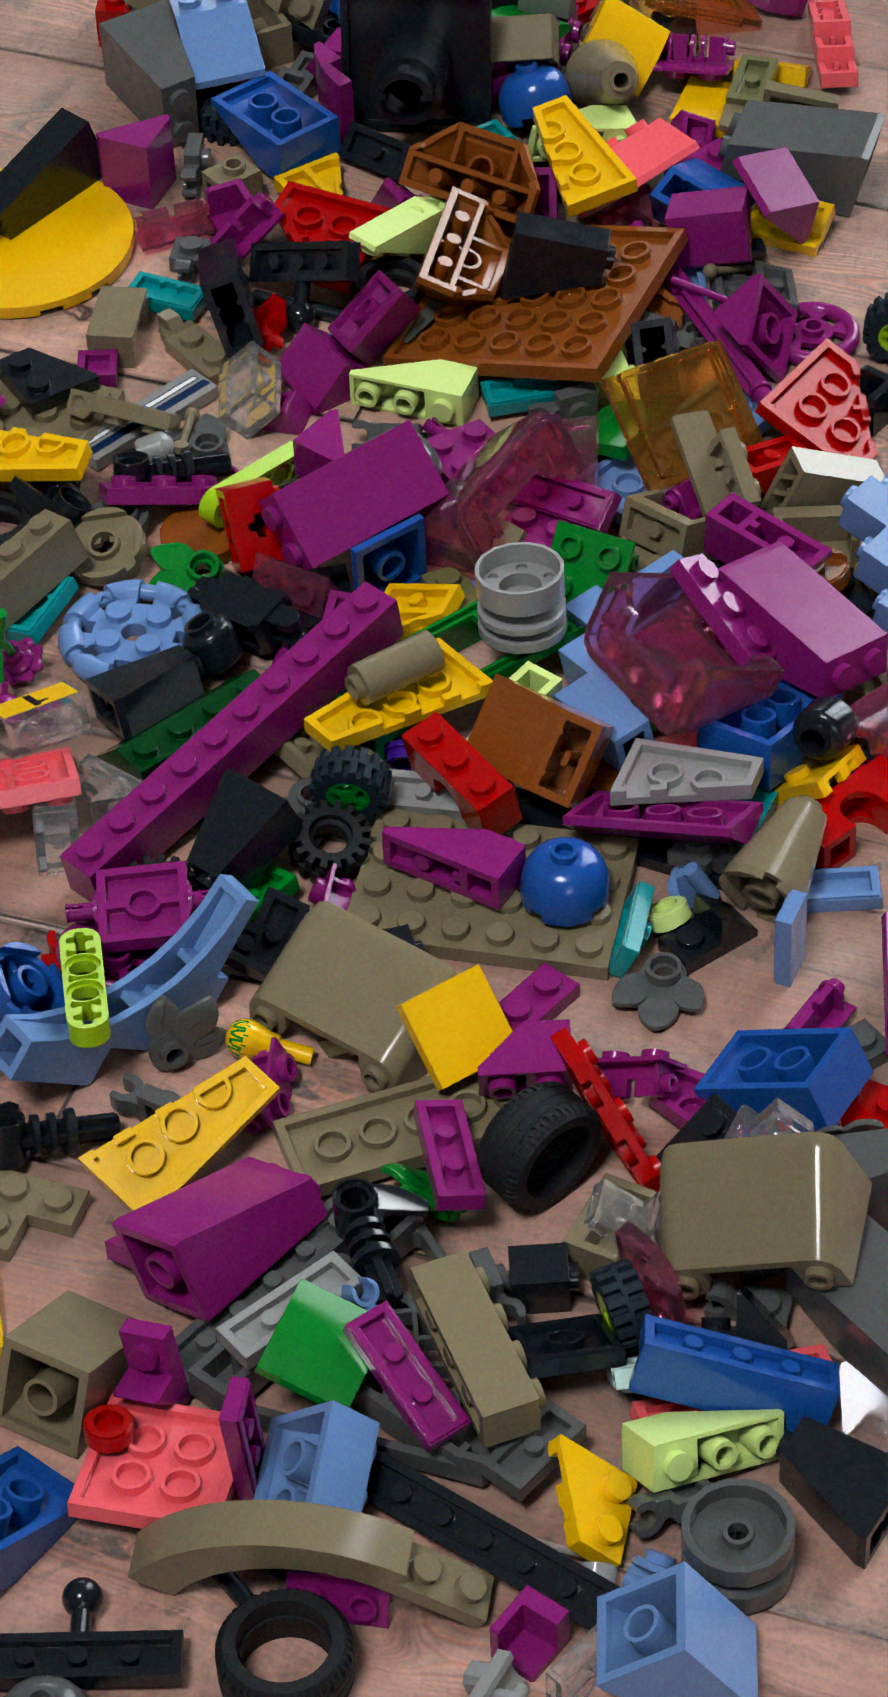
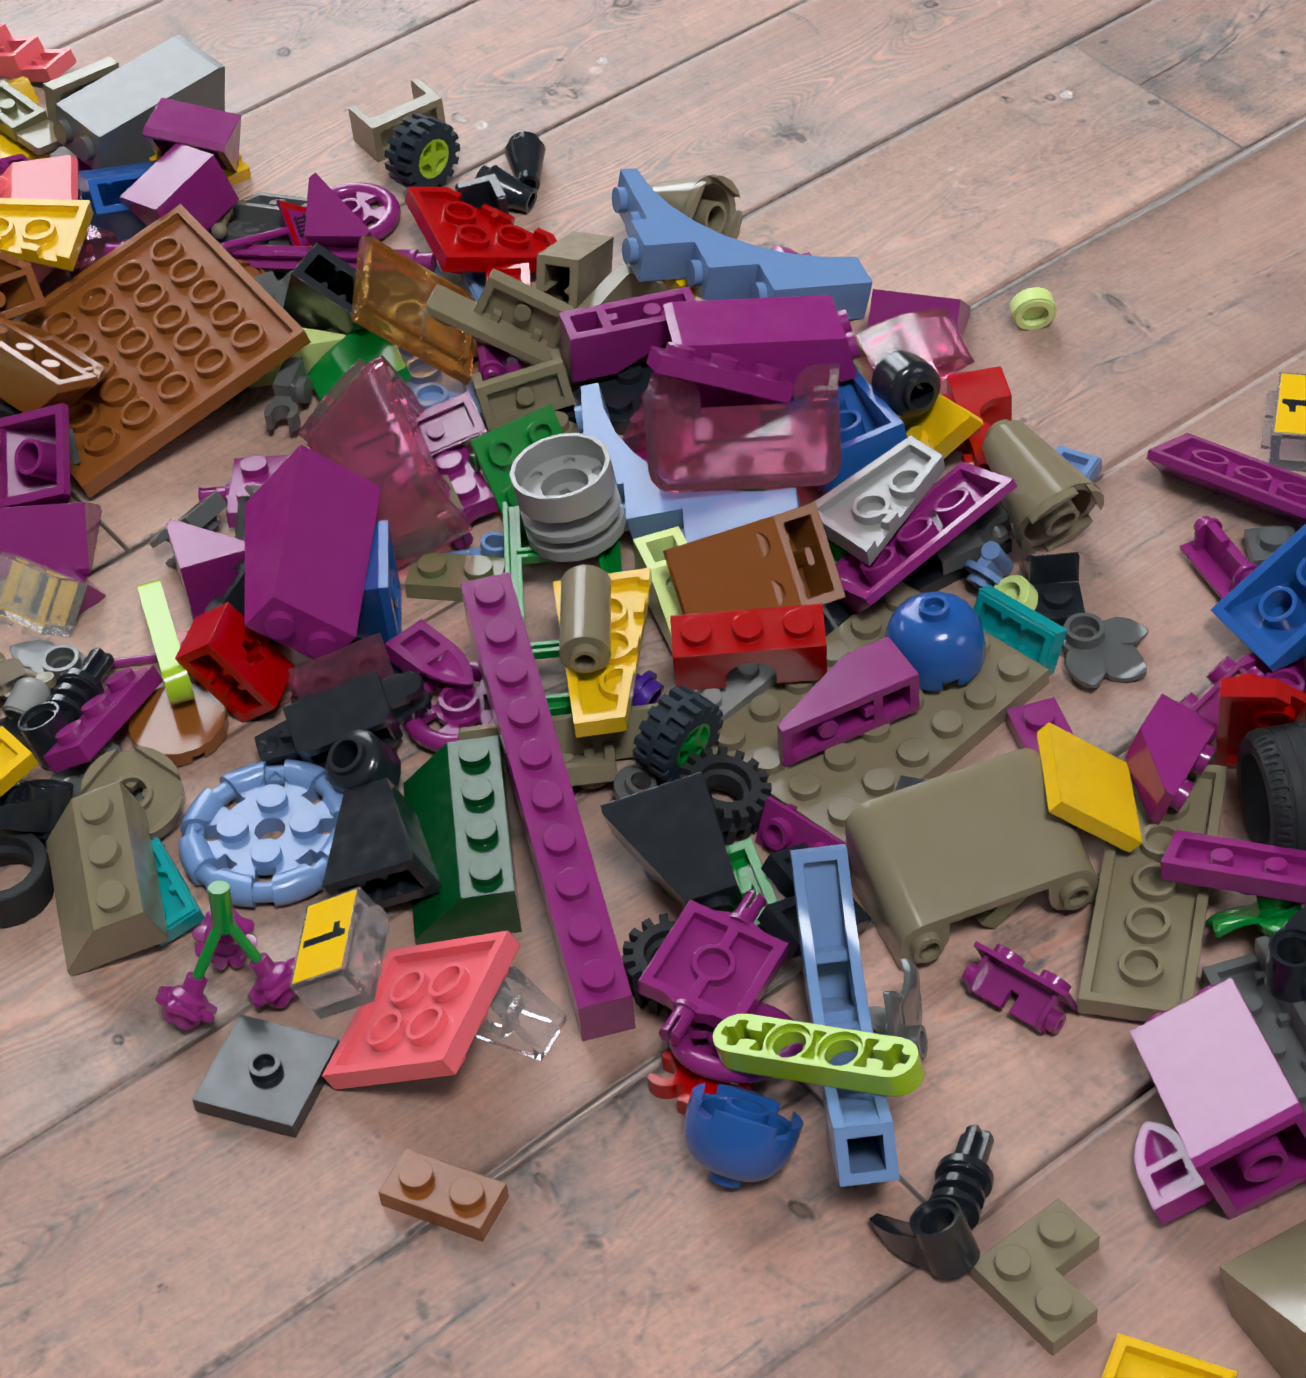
camera: 55 degrees left, 0 degrees up
clear slope [77,753,142,826] -> none
yellow wing [78,1056,280,1211] -> none
dark grey plate [109,1074,181,1122] -> none
green plate [148,542,224,592] -> none
yellow piece [225,1018,315,1065] -> none
yellowish green slope [349,359,479,426] -> none
yellow wing [384,583,466,643] -> none
teal plate [480,377,565,418] -> none
black slope [500,211,616,299] -> none
medium blue tile [774,889,807,987] -> none

